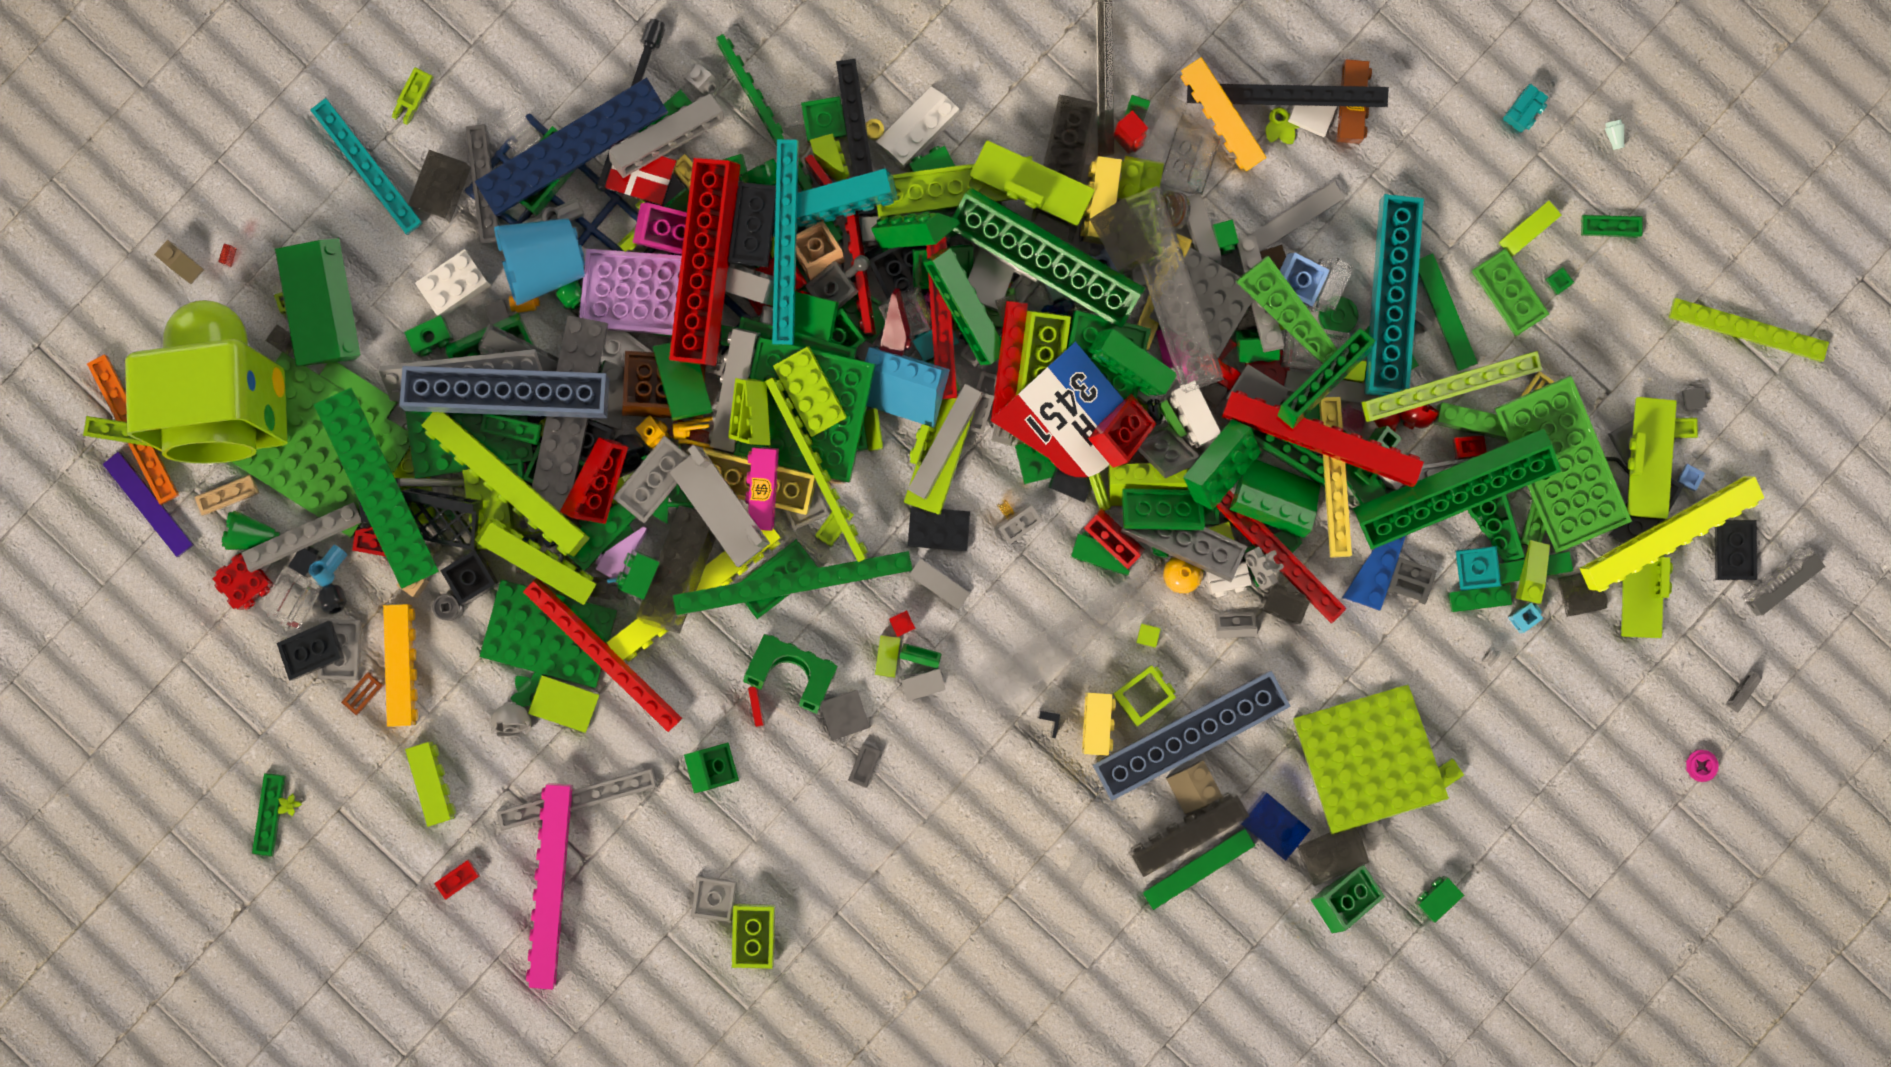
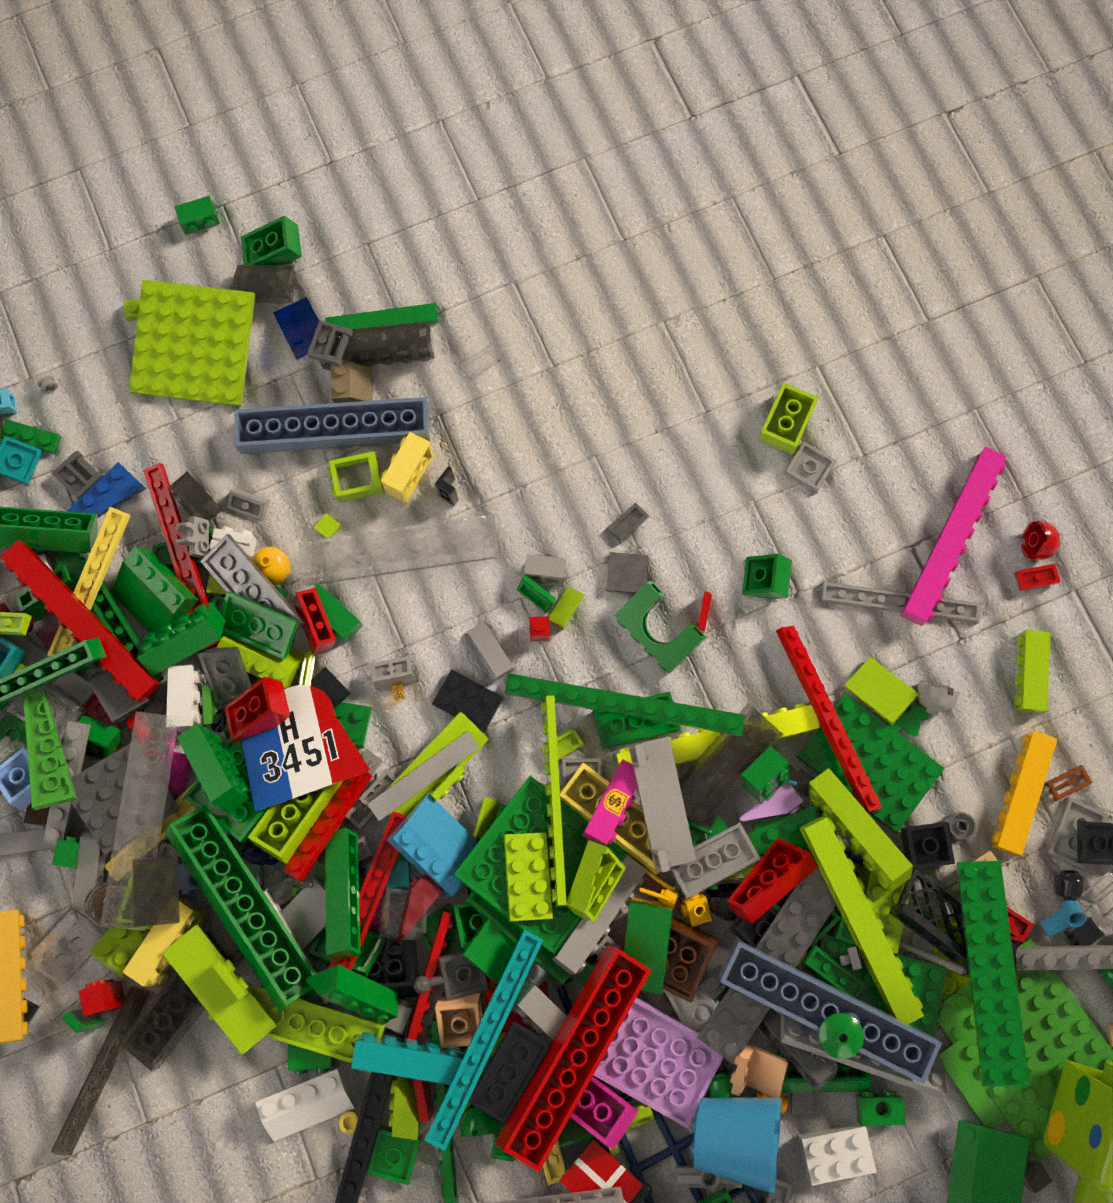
camera: 150 degrees left, 10 degrees down
none -> dark grey plate [307,320,353,367]
none -> light nougat bracket [730,1043,788,1097]
none -> green dish [819,1013,864,1059]
none -> light grey tile [839,946,864,970]
none -> red cylinder [1021,520,1061,560]

